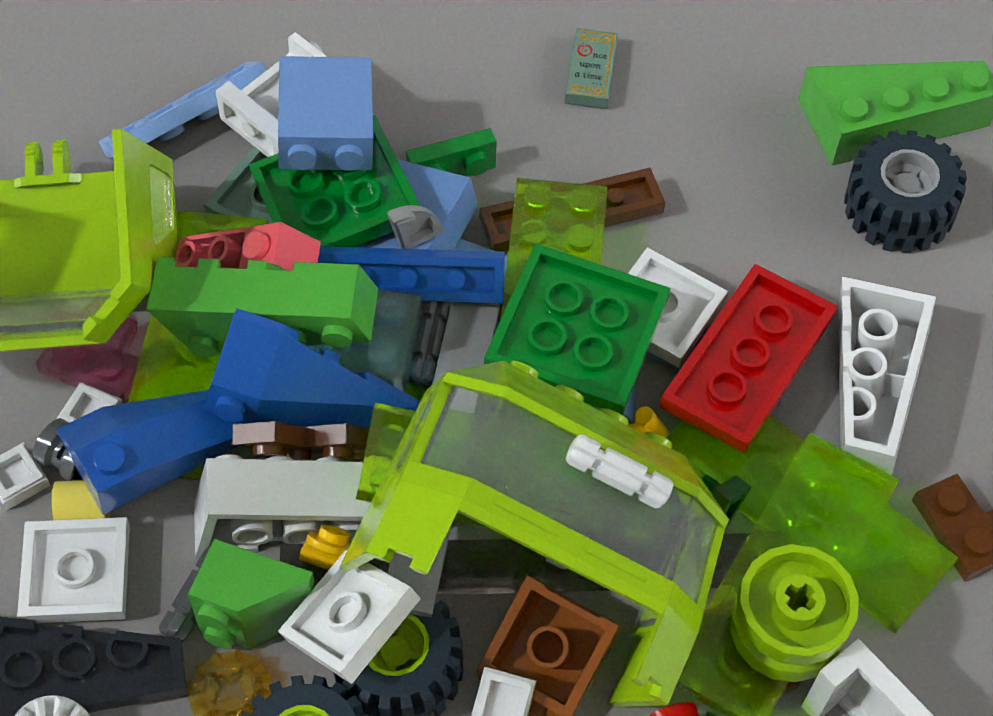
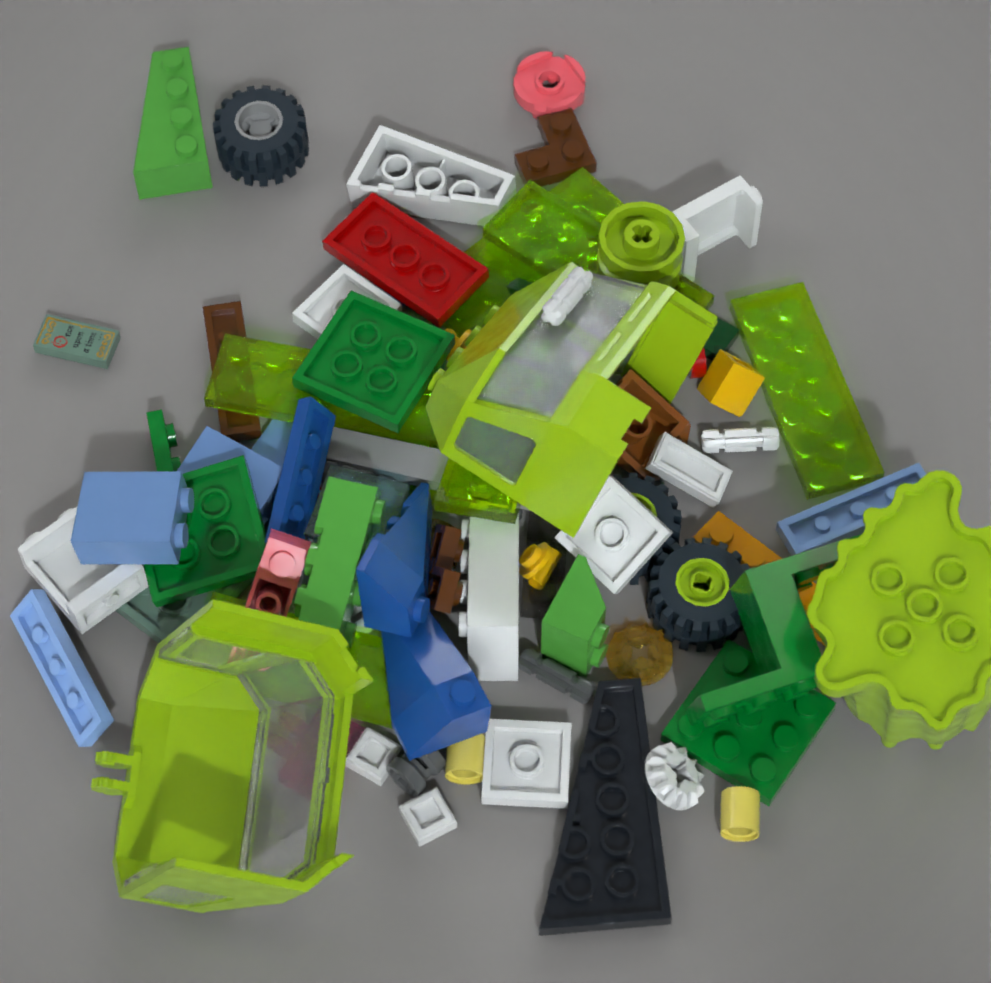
camera: 80 degrees left, 0 degrees up
light grey tile [387,205,445,249] -> none

